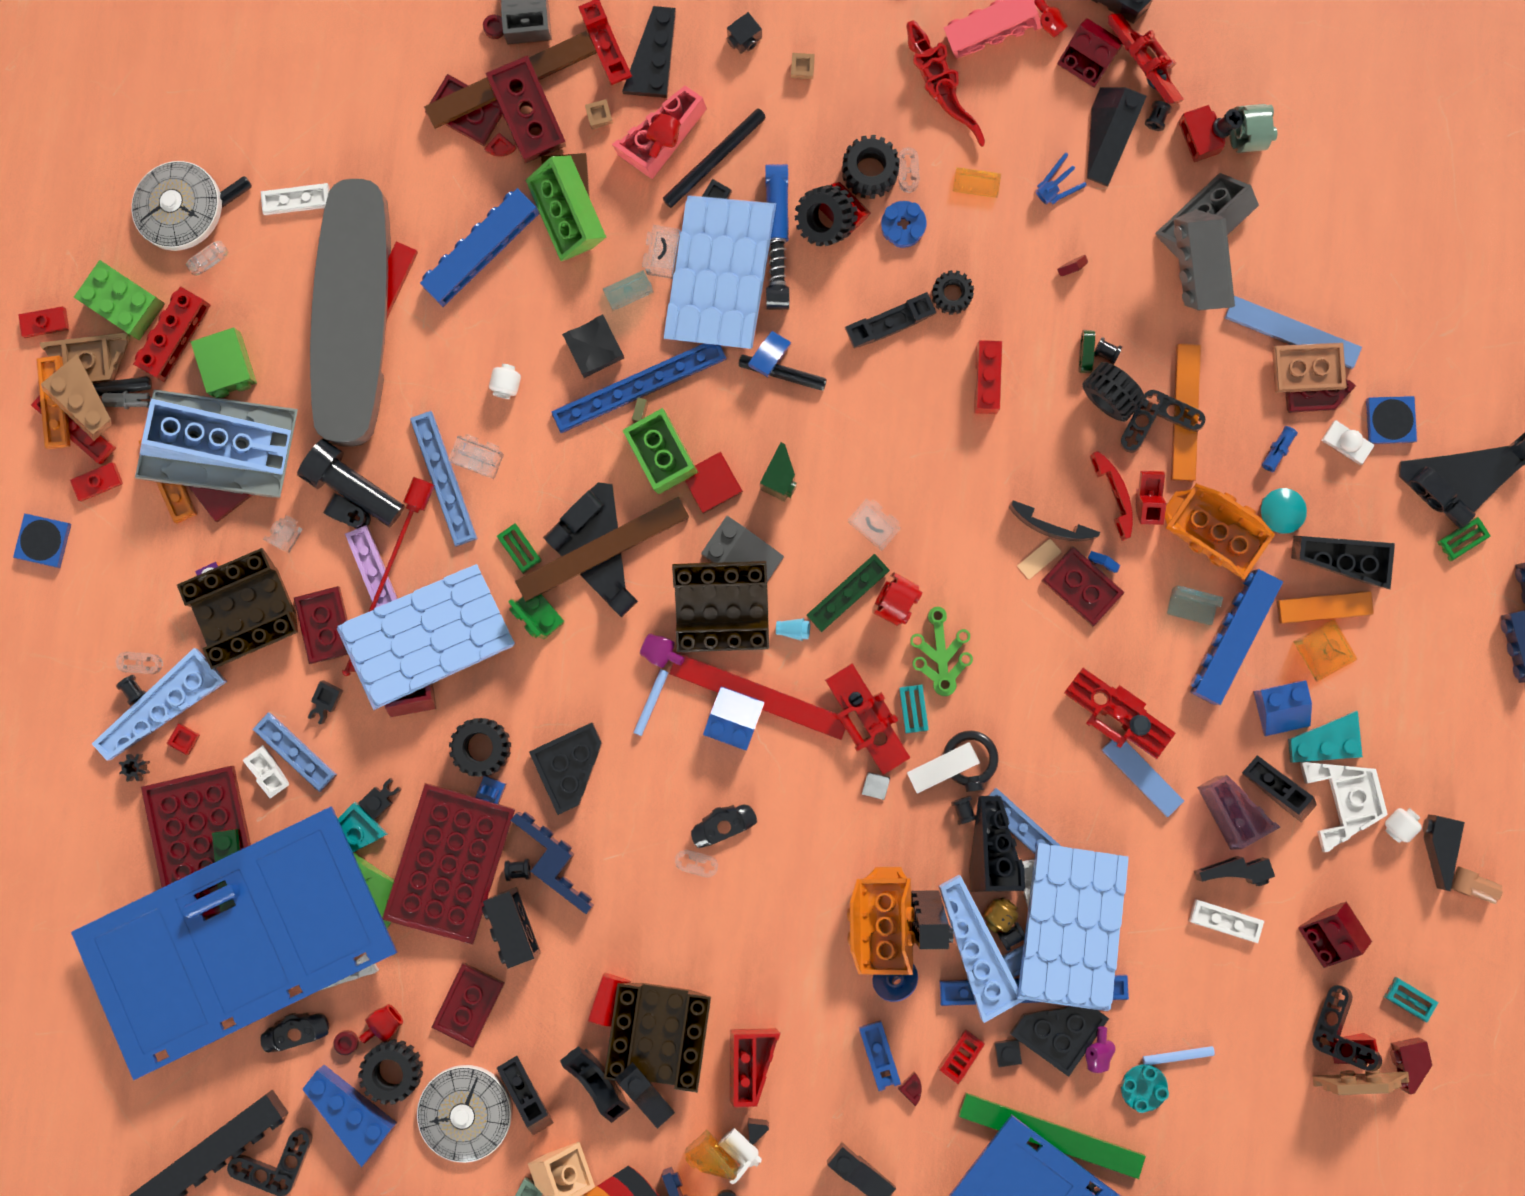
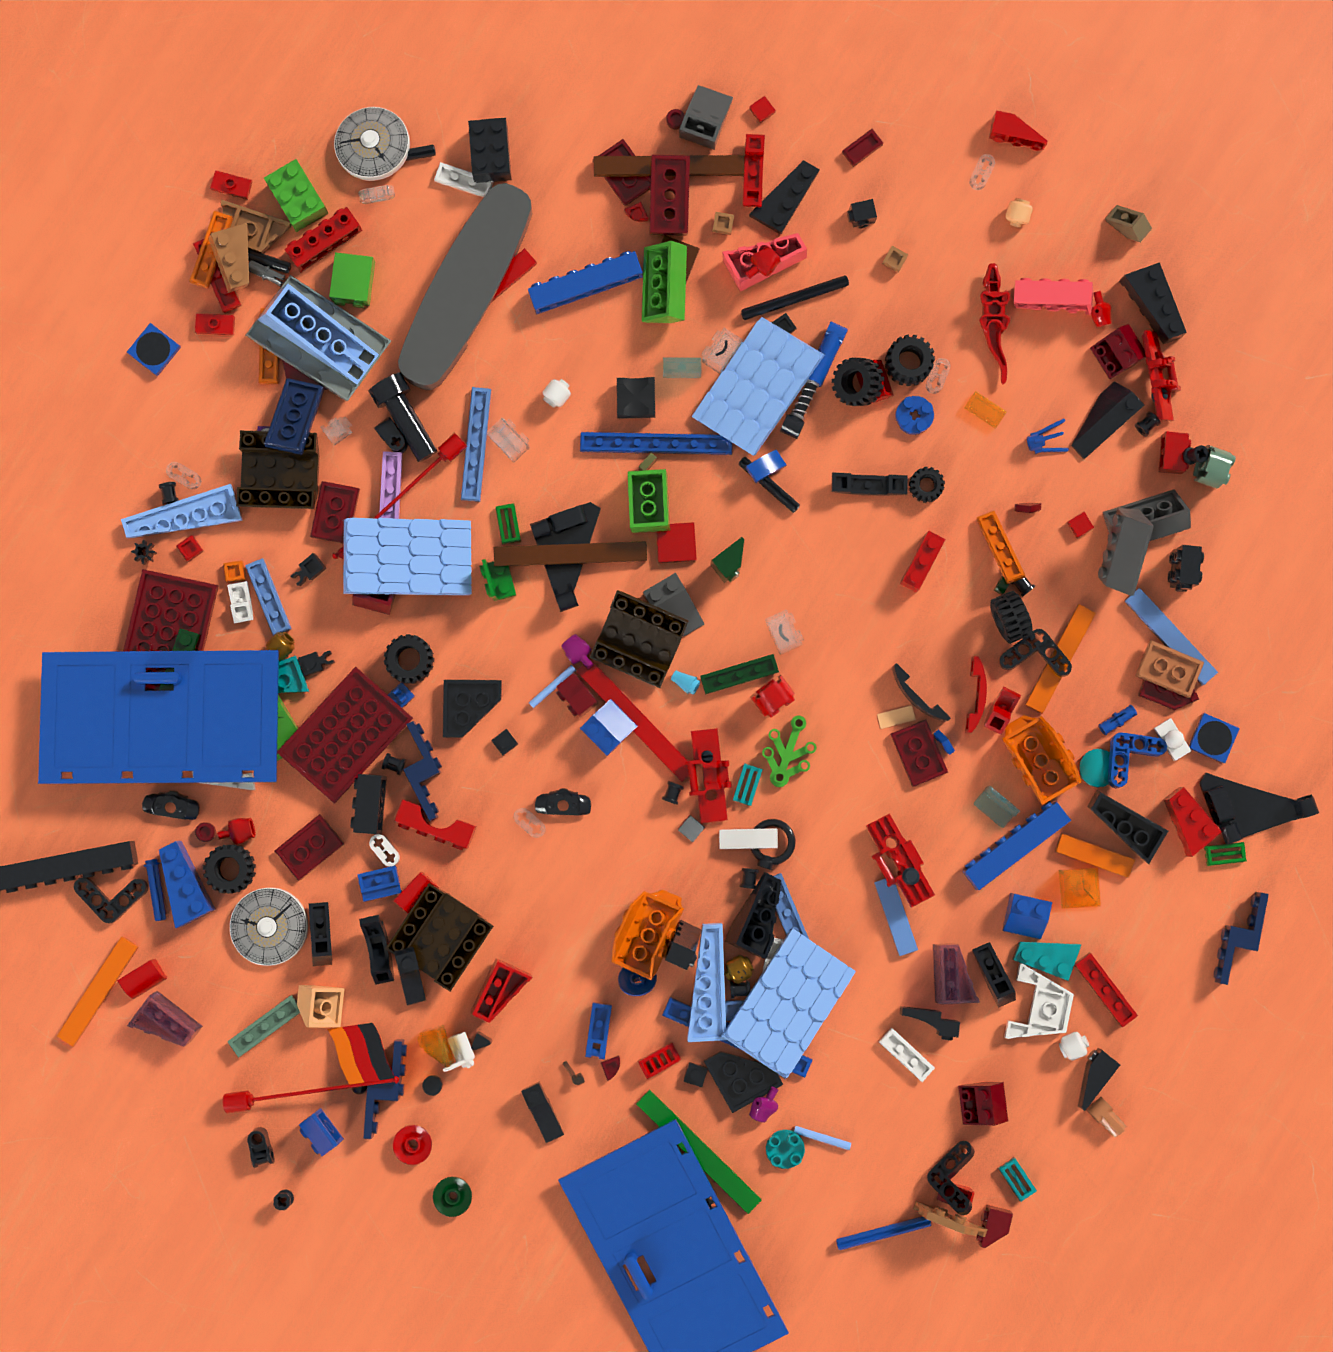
camera: 15 degrees right, 0 degrees up
none -> blue axle [144,859,166,921]
none -> orange tile [223,560,246,583]
none -> dark blue tile [264,378,324,455]
none -> pearl gold head [266,632,295,660]
none -> blue plate [357,866,402,902]
none -> white beam [369,834,400,867]
none -> red arch [394,799,477,851]
none -> black brick [468,118,512,183]
none -> black plate [491,729,518,756]
none -> dark red brick [556,673,598,718]
none -> clear smoke hand [563,1061,585,1085]
none -> black bush [662,781,684,805]
none -> blue axle [836,1216,931,1250]
none -> orange tile [977,511,1025,584]
none -> red tile [1067,512,1094,538]
none -> red plate [1074,953,1138,1027]
none -> blue beam [1108,732,1167,789]
none -> red wedge [1164,787,1222,857]
none -> black brick [1168,545,1204,592]

